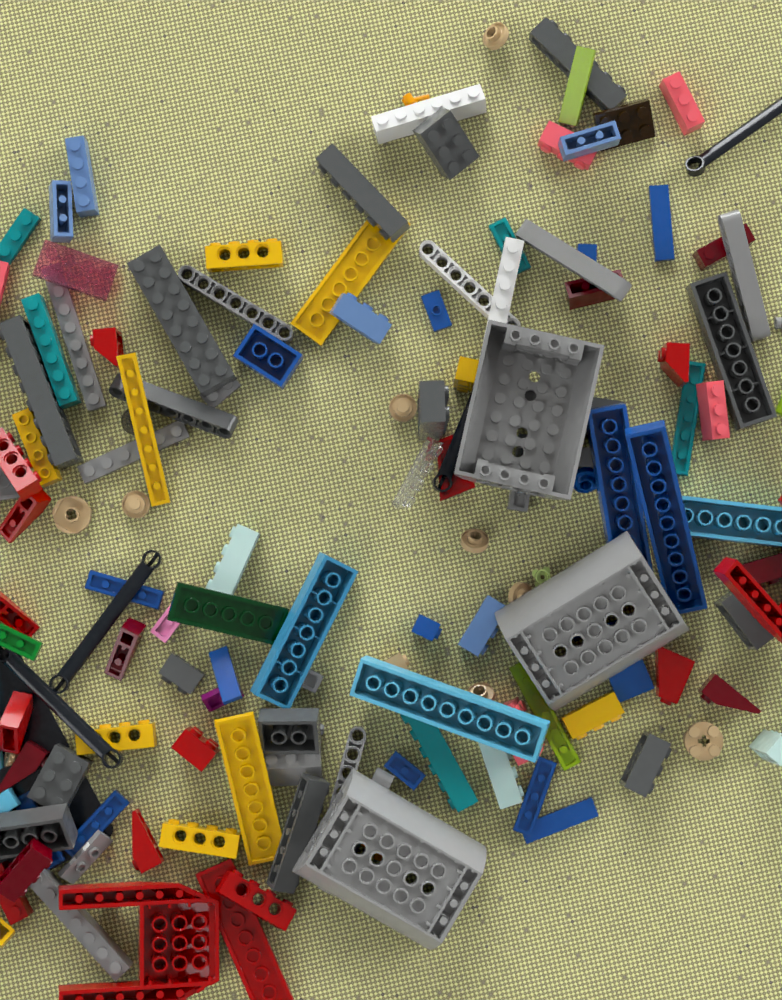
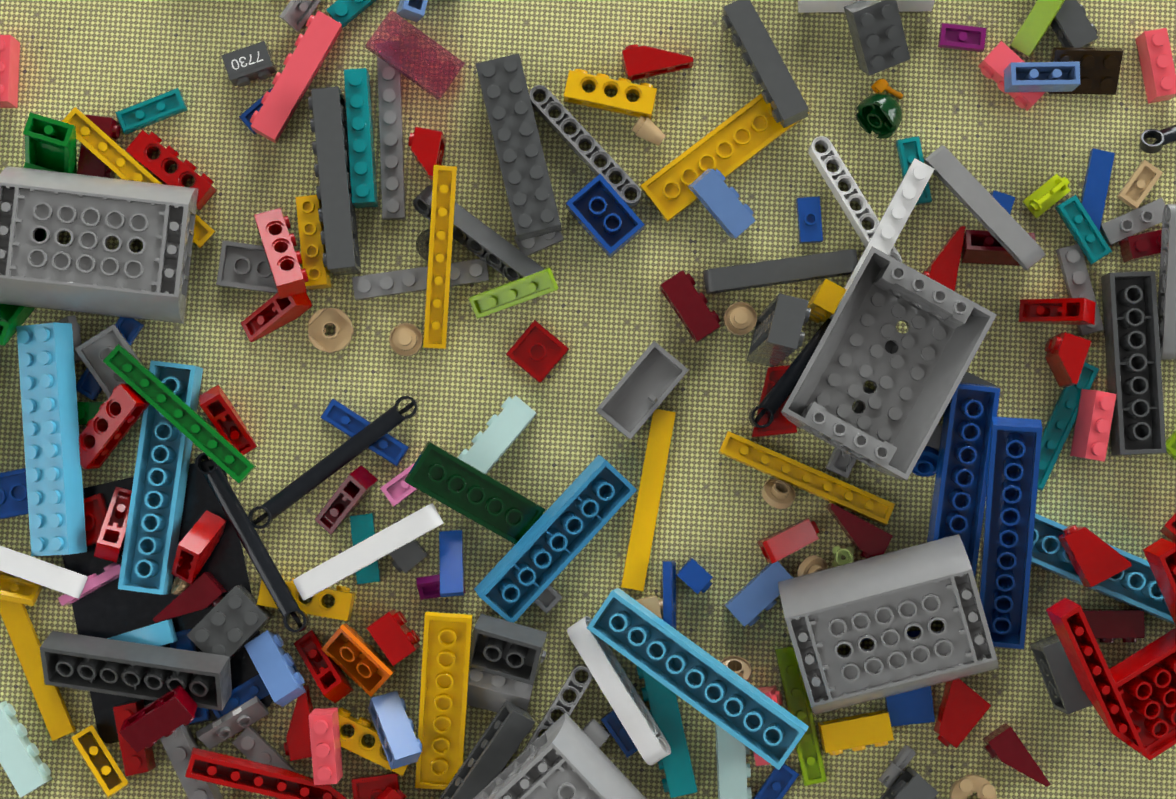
camera: 10 degrees right, 0 degrees up
clear plate [392,436,443,510] -> none
none -> light grey plate [232,726,299,773]
none -> medium blue brick [244,630,306,707]
none -> white beam [292,503,444,601]
none -> red slope [293,630,354,703]
none -> coral brick [309,707,343,785]
none -> orange slope [321,623,396,697]
none -> teal tile [350,513,381,584]
none -> medium blue brick [368,691,422,770]
none -> lime tile [468,268,559,319]
none -> red tile [506,320,569,384]
none -> white beam [567,616,671,766]
none -> light grey container [596,341,689,439]
none -> red slope [621,44,694,81]
none -> yellow tile [621,409,676,591]
none -> tan cone [631,115,666,146]
none -> dark red brick [659,270,721,344]
none -> blue tile [663,561,676,629]
none -> dark grey beam [703,249,858,294]
none -> yellow plate [718,431,895,526]
none -> red slope [757,518,820,564]
none -> dark red slope [827,503,893,559]
none -> dark green cylinder [856,93,902,139]
none -> light orange hand [871,79,903,99]
none -> light grey axle [878,745,916,789]
none -> red slope [922,226,966,291]
none -> magenta plate [938,23,987,52]
none -> red slope [1019,298,1096,325]
none -> neon yellow hinge [1022,174,1071,219]
none -> teal tile [1055,195,1112,264]
none -> light grey plate [1056,244,1104,336]
none -> red slope [1058,525,1132,587]
none -> light grey plate [1100,198,1165,246]
none -> tan plate [1116,160,1163,210]

